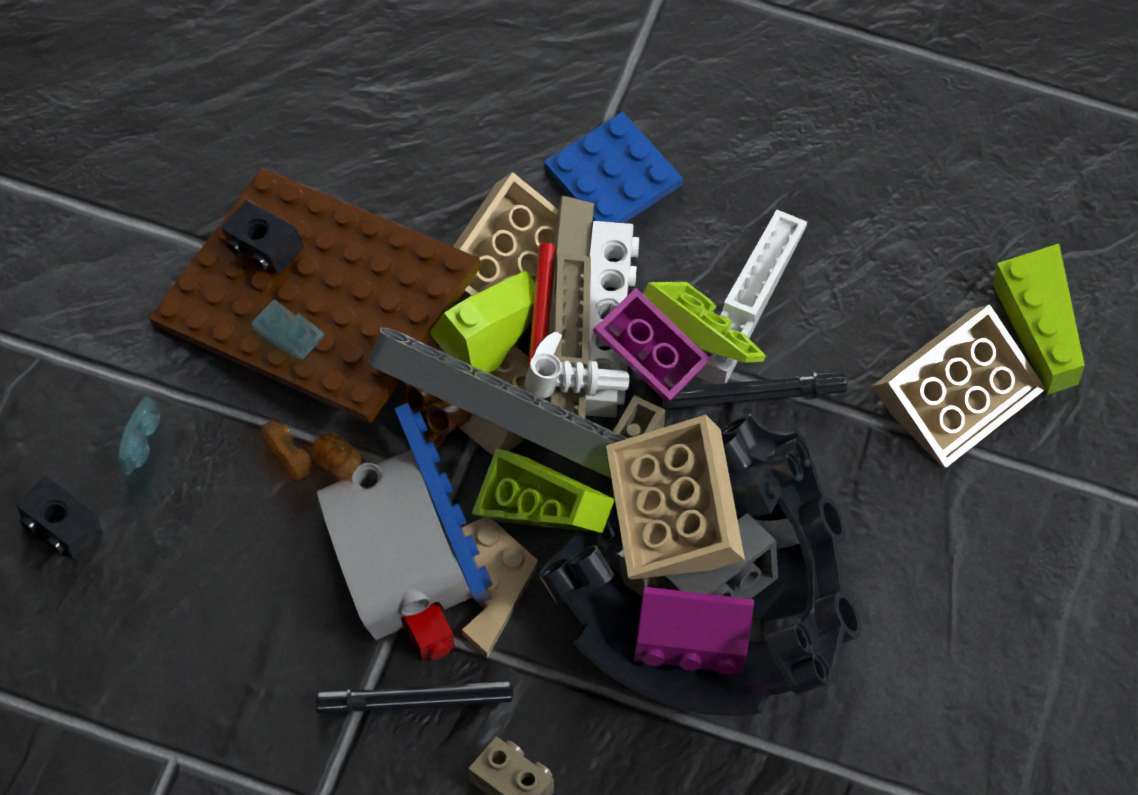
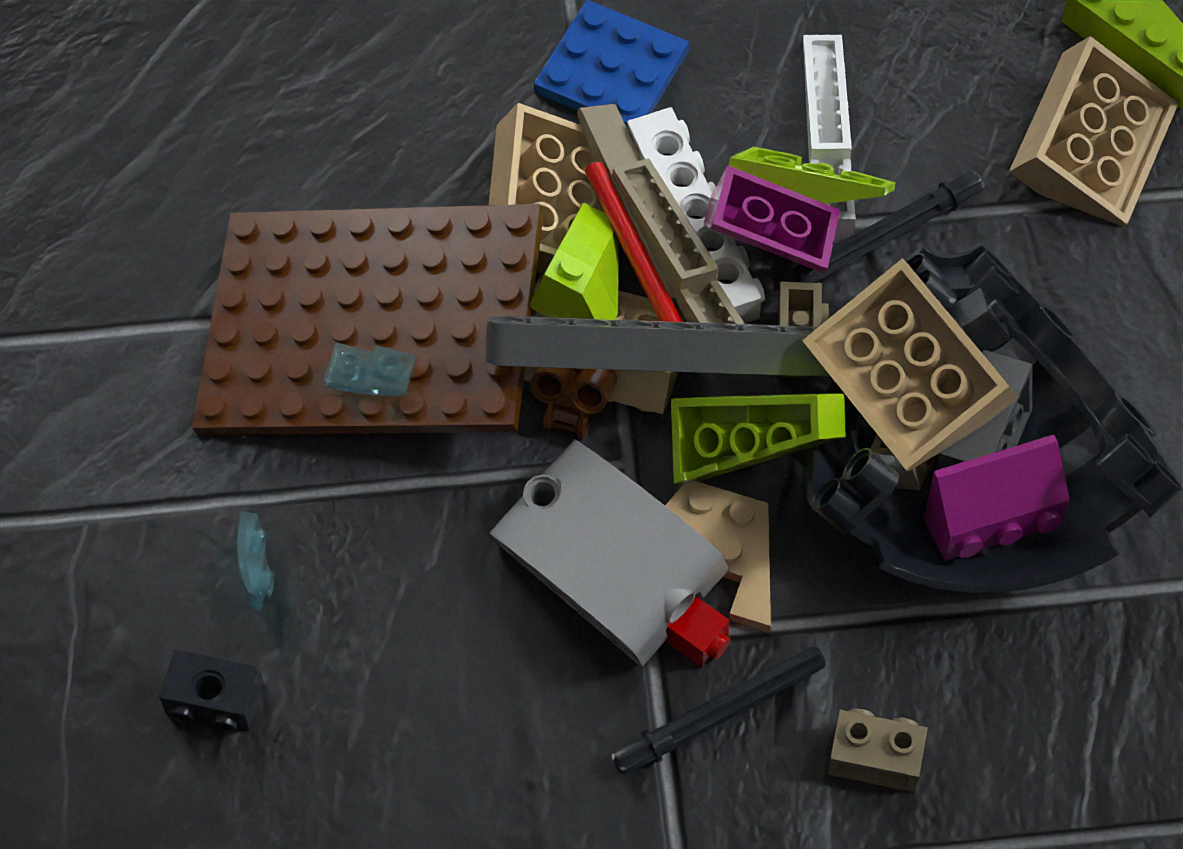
camera: 25 degrees left, 0 degrees up
black brick [221,199,305,275] -> none
clear orange plate [261,419,312,482] -> none
clear orange plate [311,433,361,480] -> none
blue plate [395,403,493,604] -> none
white piece [525,332,629,398] -> none

